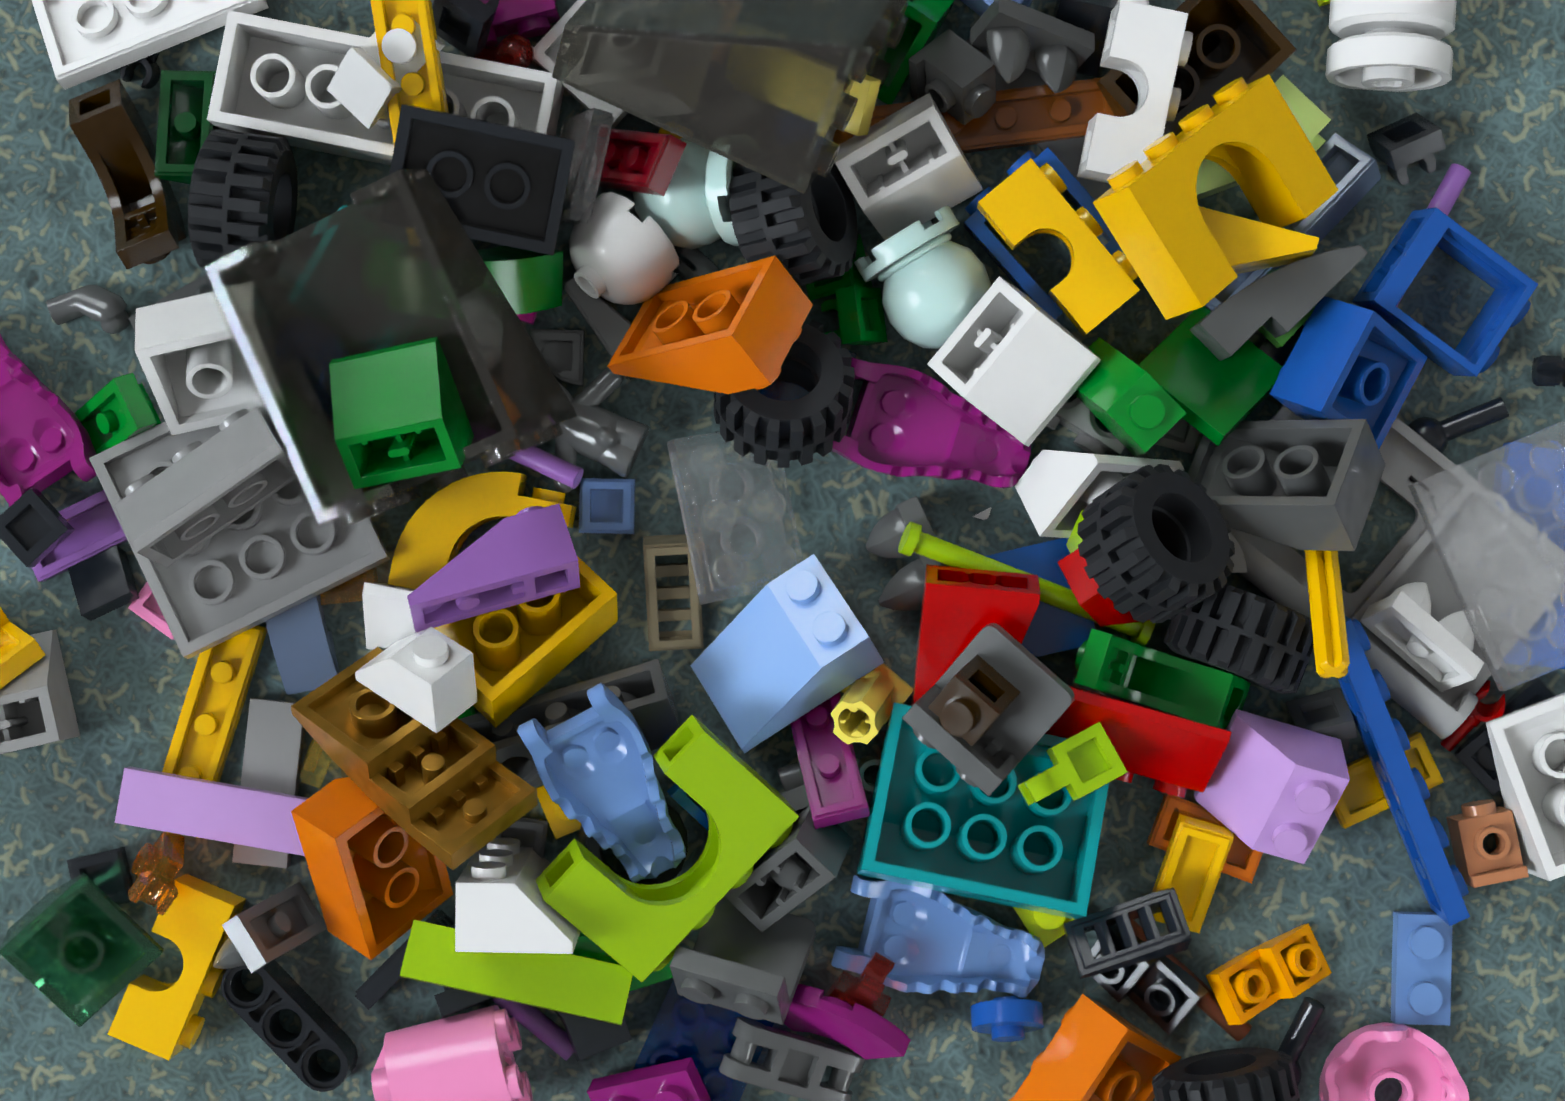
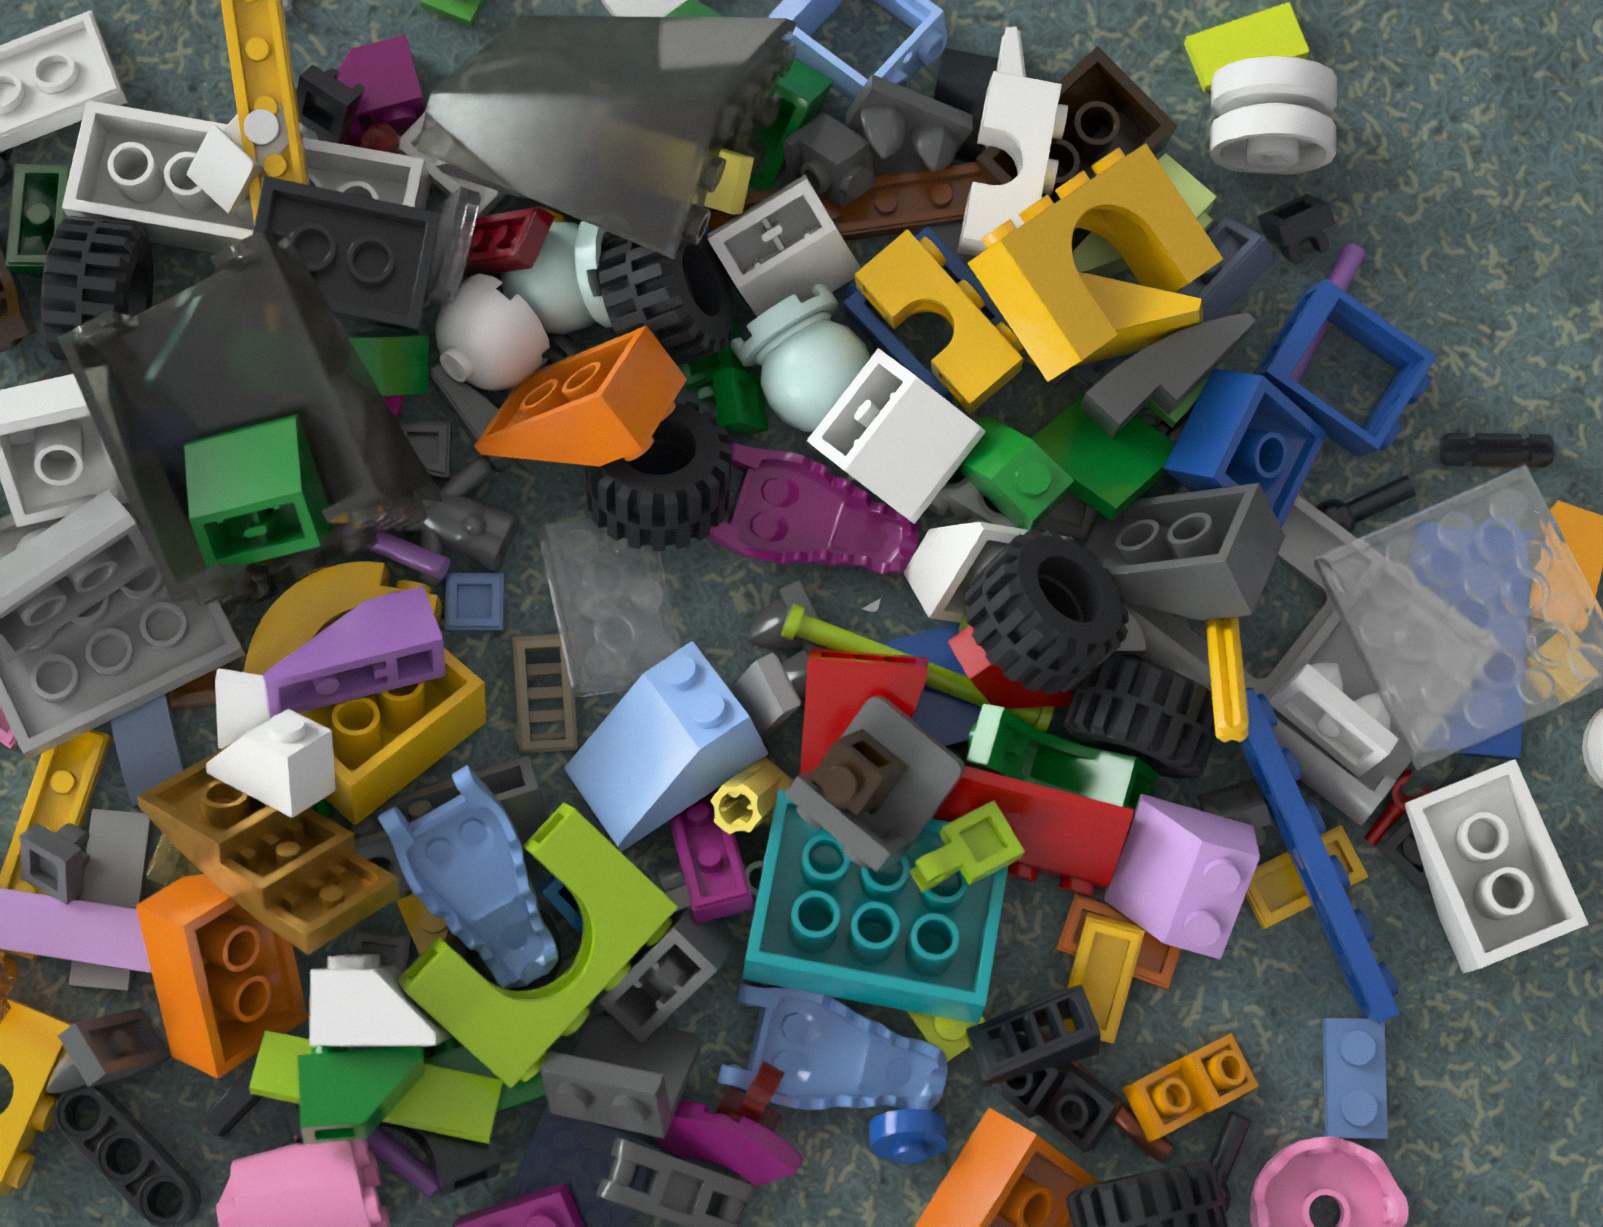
camera: 10 degrees left, 10 degrees down
nougat brick [1446,799,1529,888] -> none
none -> dark grey tile [20,823,90,905]
none -> green slope [297,1045,424,1144]
none -> light grey tile [729,652,801,740]

